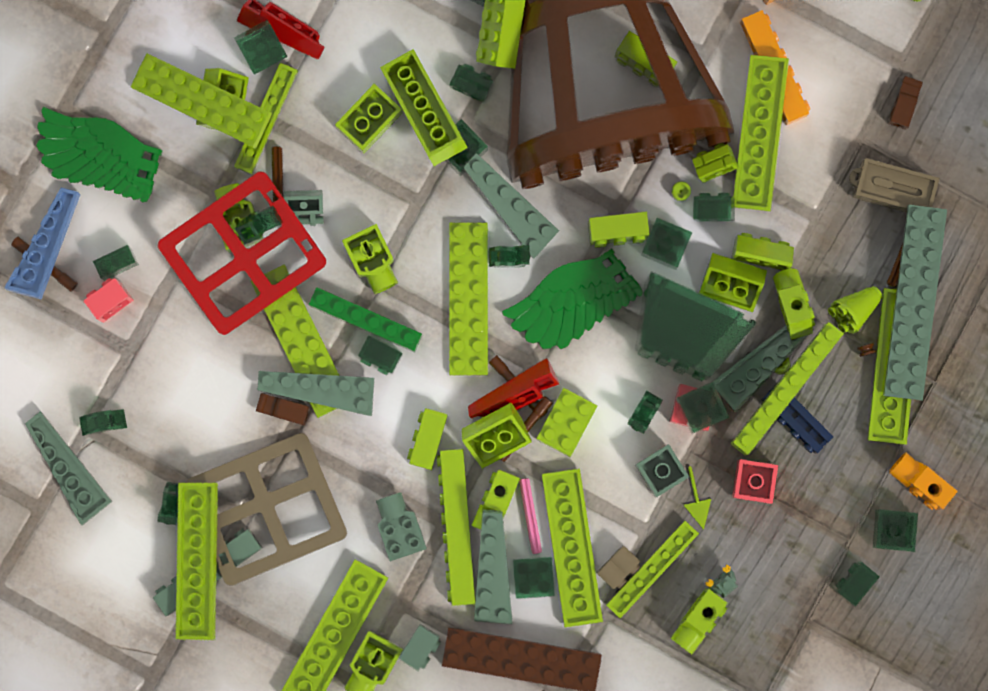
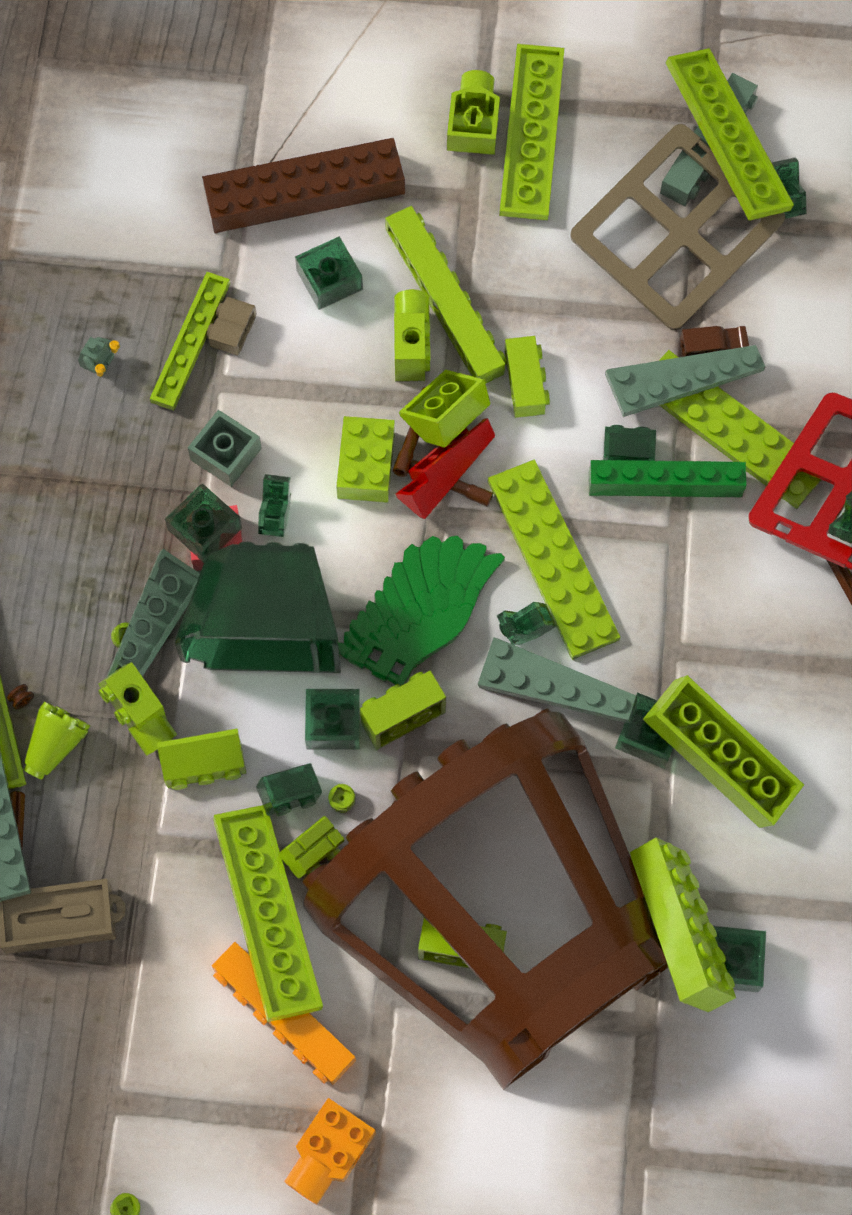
camera: 160 degrees right, 15 degrees down
sand green brick [284,190,323,226] -> none
lime brick [335,84,403,154] -> none
lime brick [342,224,398,294] -> none
sand green brick [376,492,427,561] -> none
sand green brick [399,624,441,671] -> none
clear green brick [449,64,494,103] -> none
sand green wing [474,510,512,624] -> none
bright pink axle [519,478,542,554] -> none
lime plate [542,468,603,627] -> none
lime brick [670,588,728,654] -> none
lime piece [684,466,711,530] -> none
lime slope [698,253,767,312] -> none
lime brick [730,322,844,456] -> none
coral brick [732,459,778,504] -> none
dark blue brick [761,383,834,454] -> none
reddish brown piece [888,76,923,130] -> none

